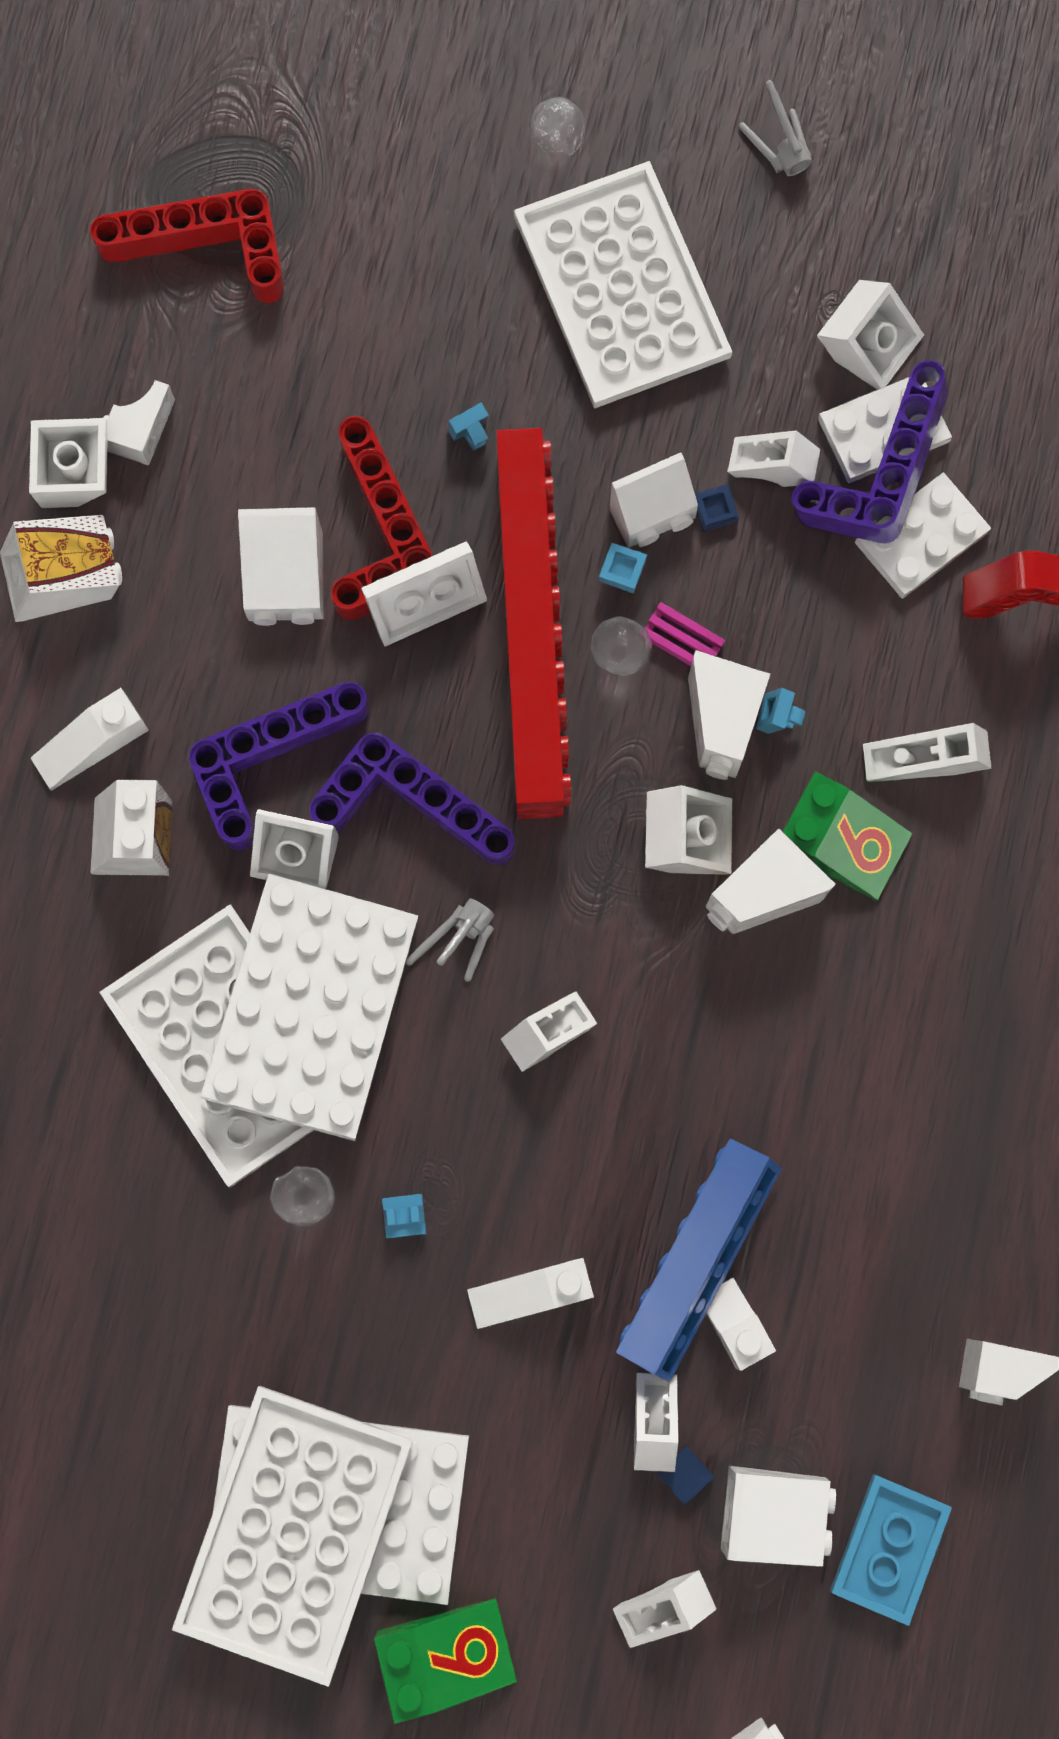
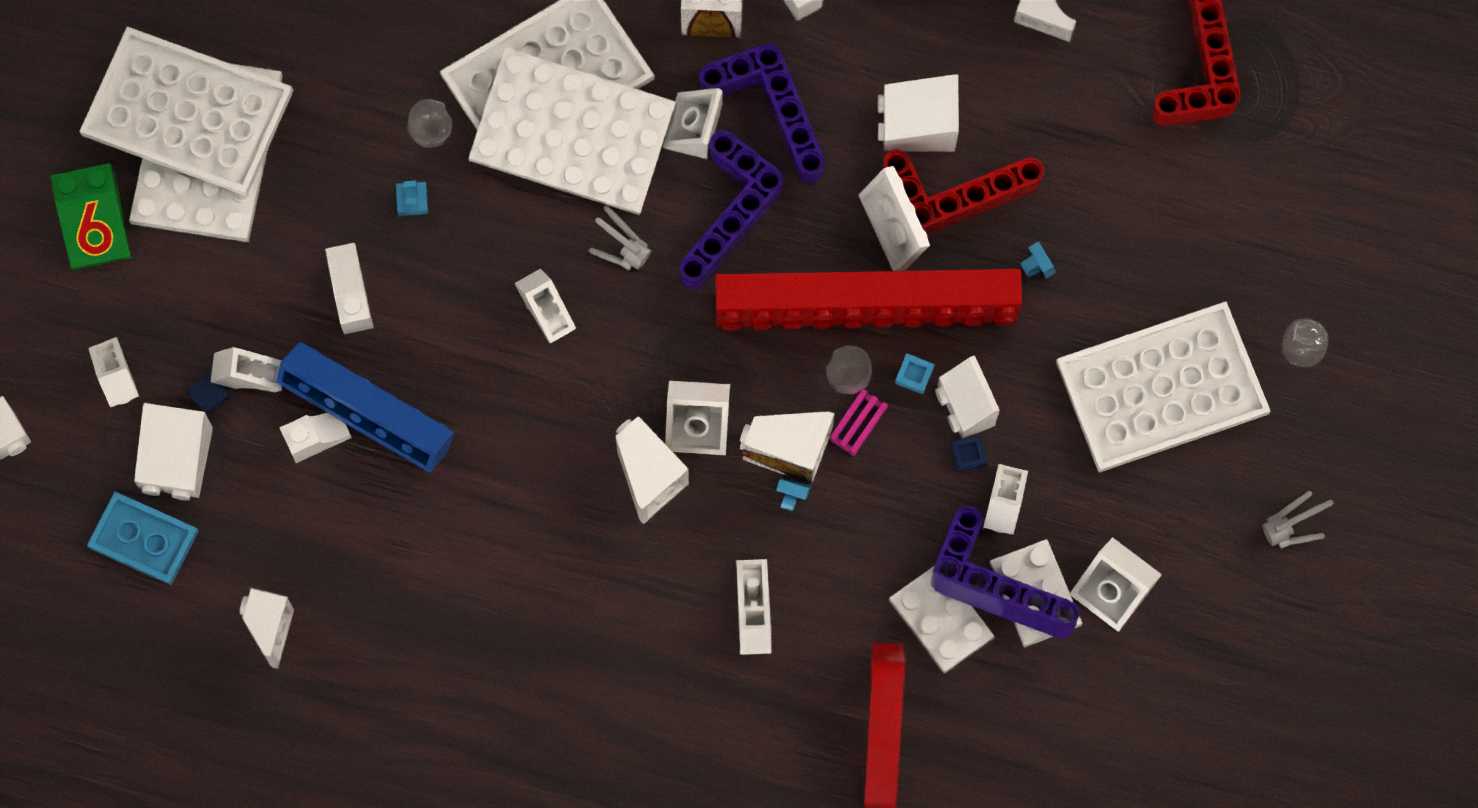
camera: 90 degrees right, 5 degrees down
slope [783,771,913,901] -> none

